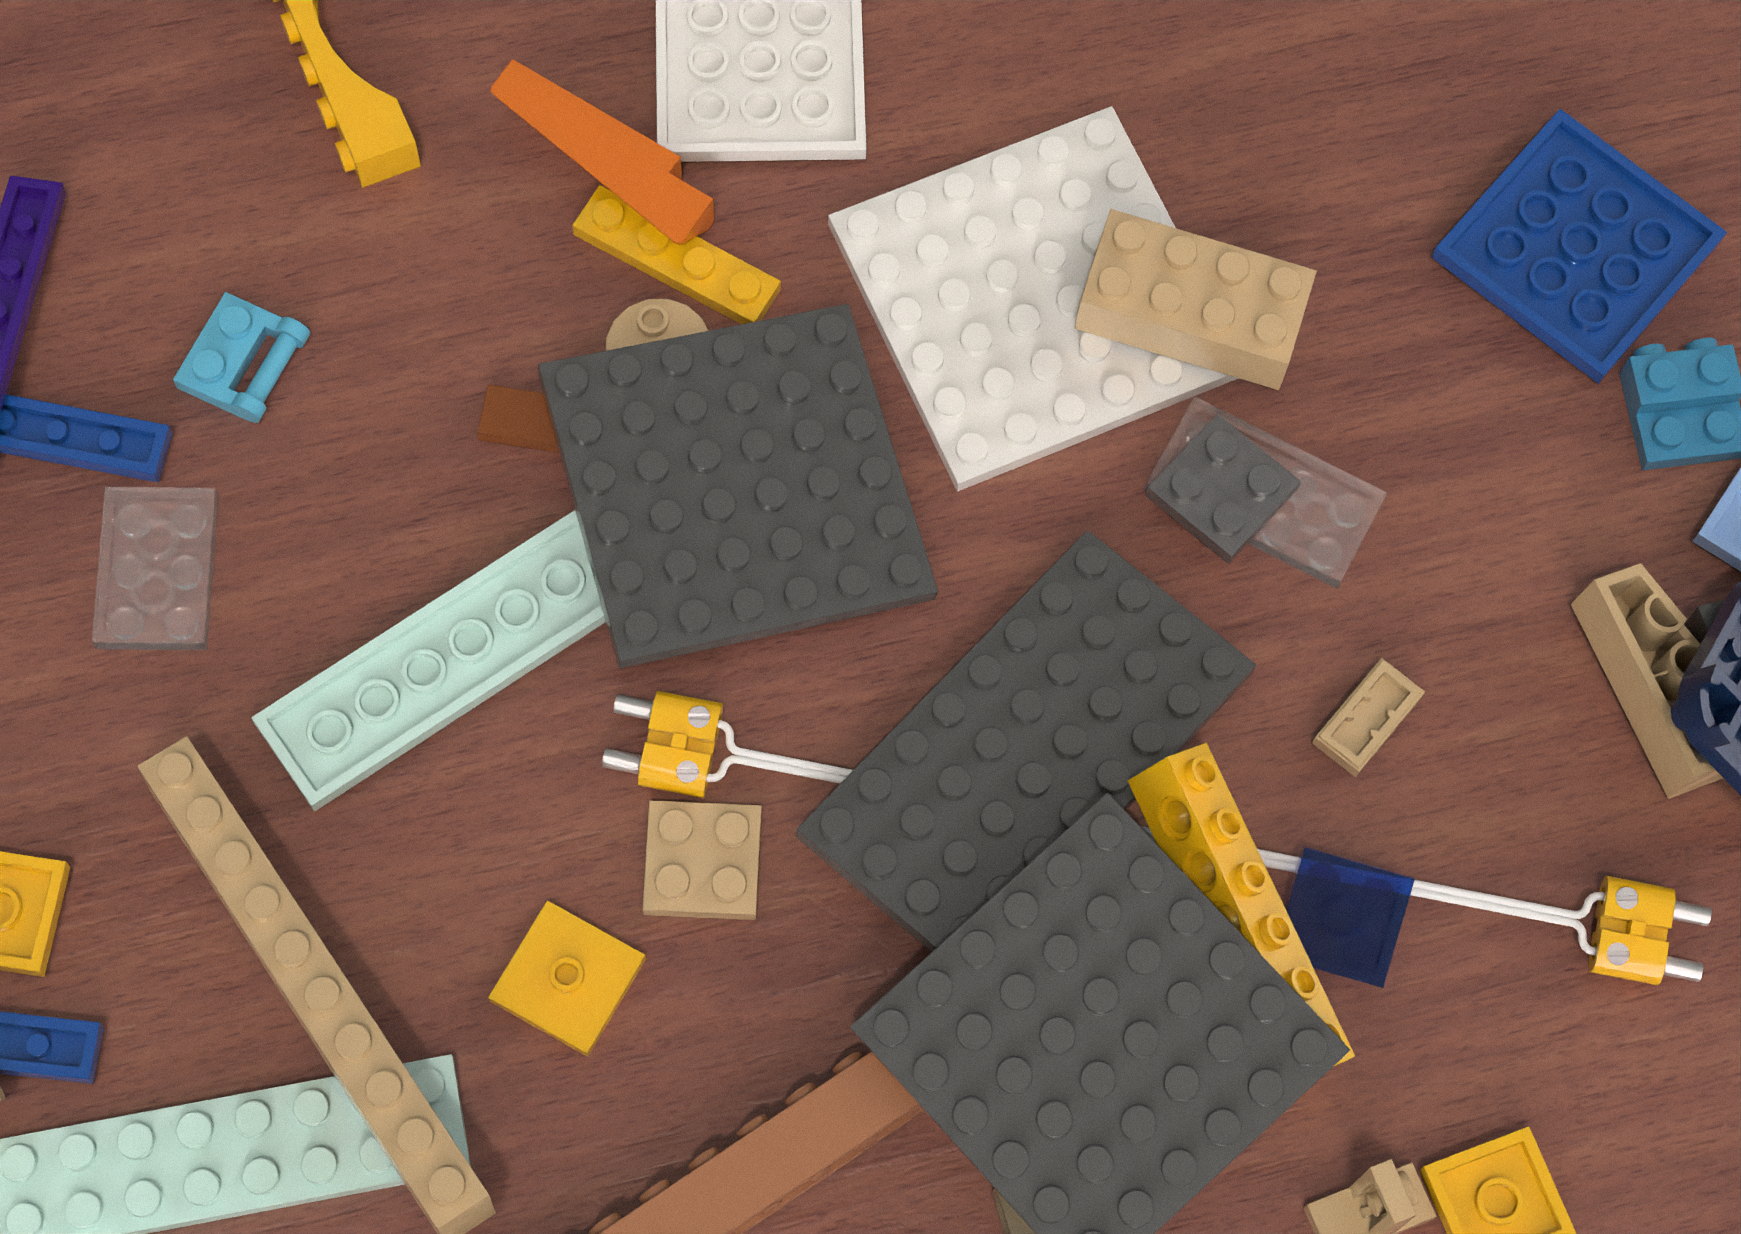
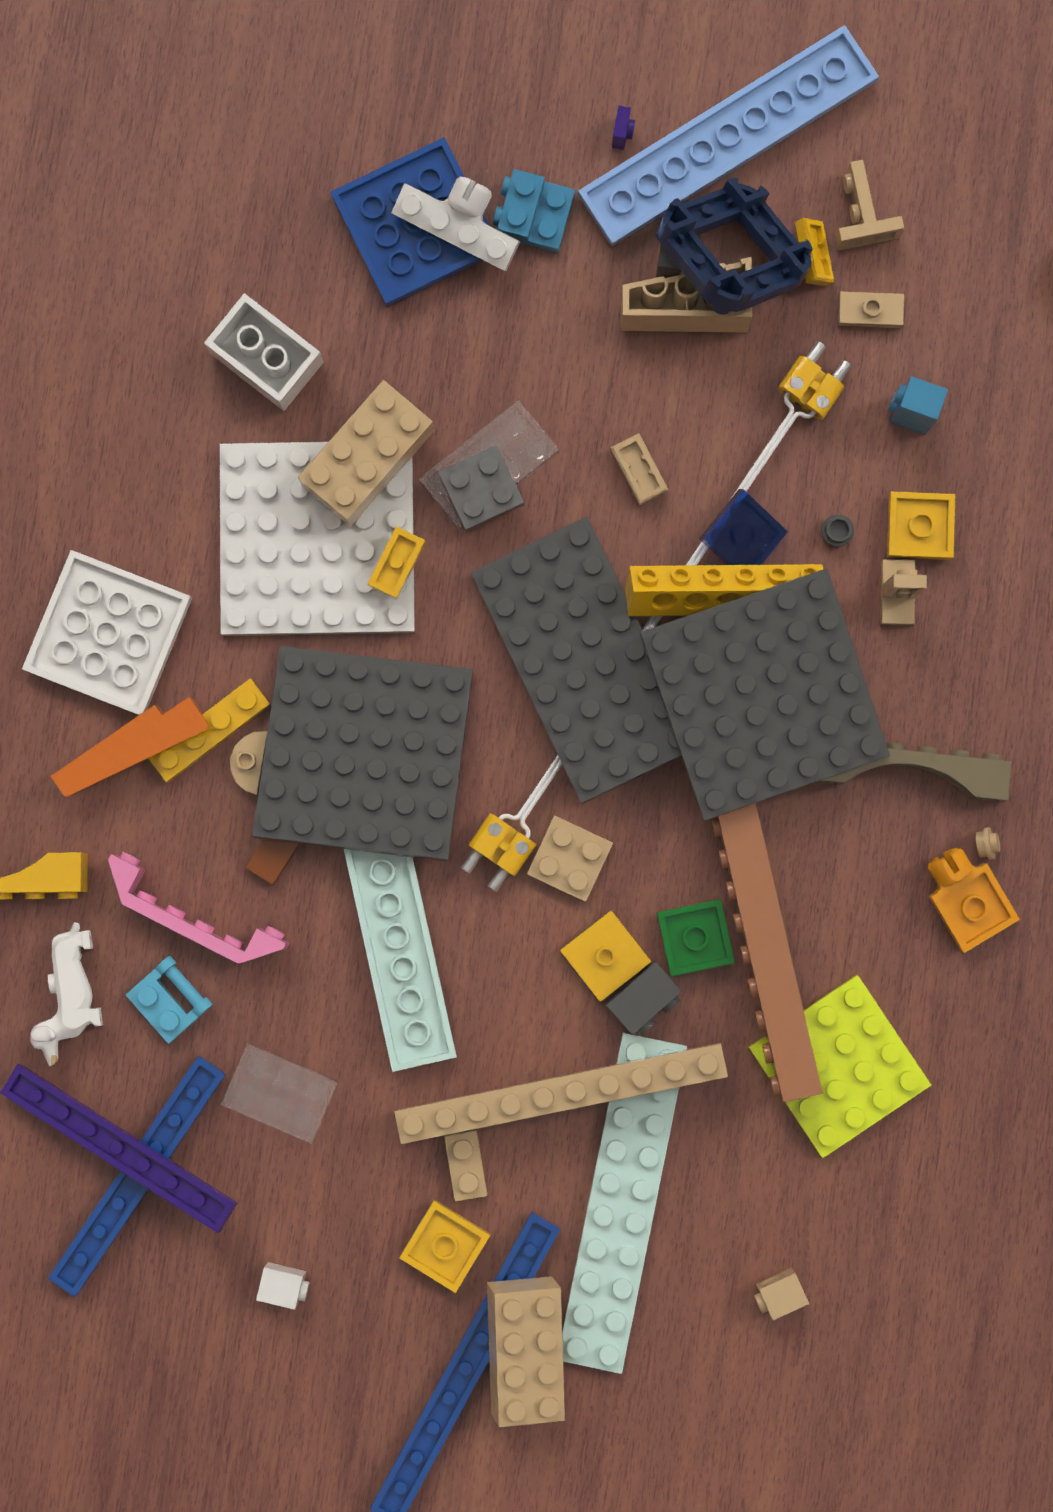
camera: 60 degrees left, 15 degrees up
none -> white animal [30,922,103,1067]
none -> bright pink slope [108,852,290,964]
none -> white brick [204,293,324,411]
none -> yellow plate [367,526,426,600]
none -> white plate [391,177,520,271]
none -> tan plate [444,1129,488,1202]
none -> dark grey brick [605,961,682,1035]
none -> green plate [656,899,735,977]
none -> dark grey plate [821,515,854,547]
none -> dark azure brick [888,376,948,435]

